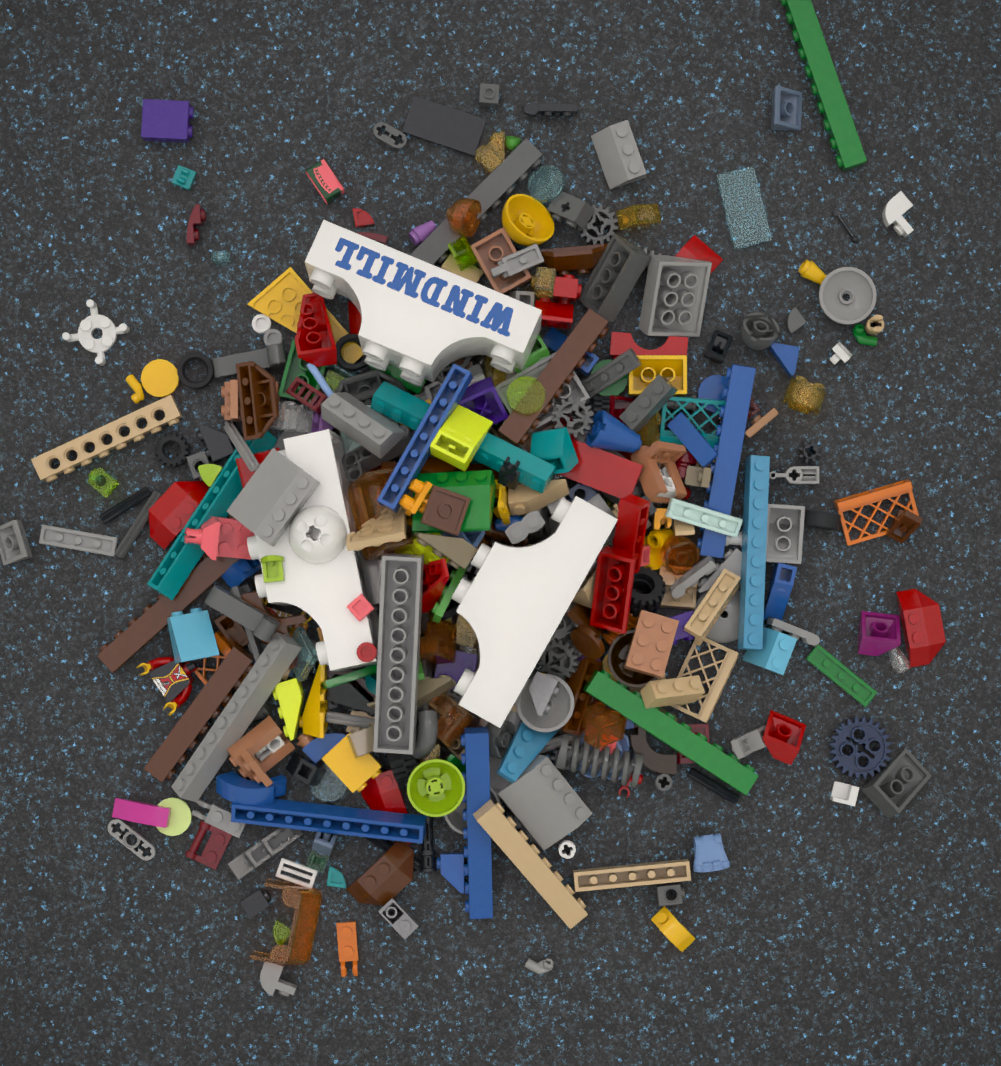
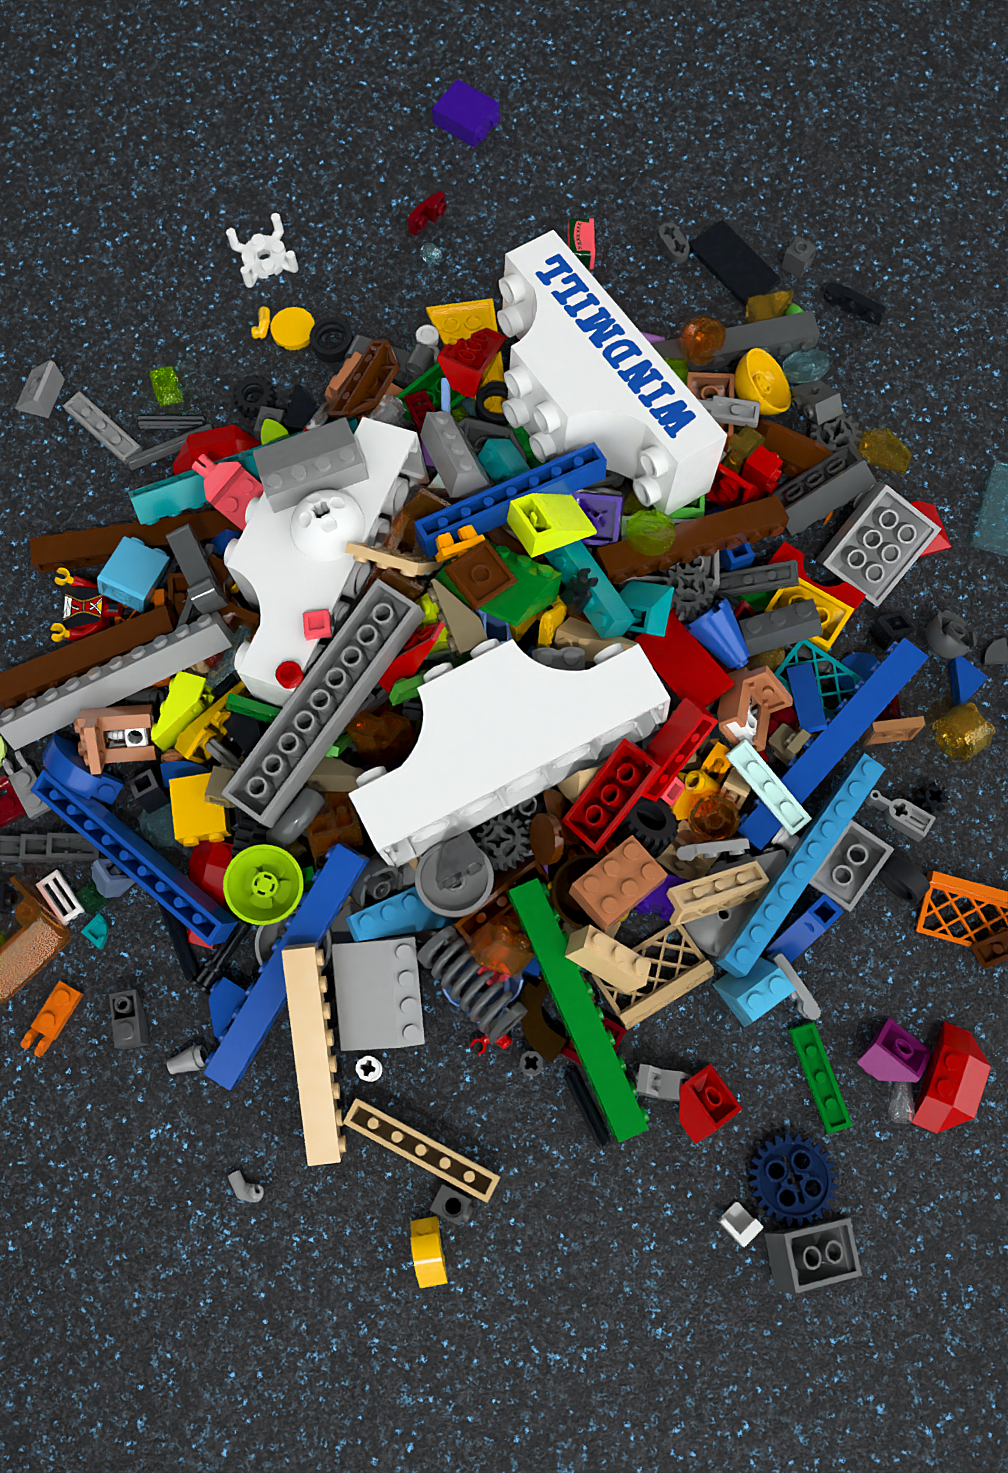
camera: 40 degrees right, 15 degrees down
tan brick [31,395,183,483] -> none
teal tile [171,165,197,191] -> none
lime tile [260,555,285,583] -> none
reddish brown wedge [346,841,414,906] -> none
light grey slope [591,120,647,190] -> none
medium blue piece [693,833,730,873] -> none
none -> light grey cone [167,1044,208,1074]

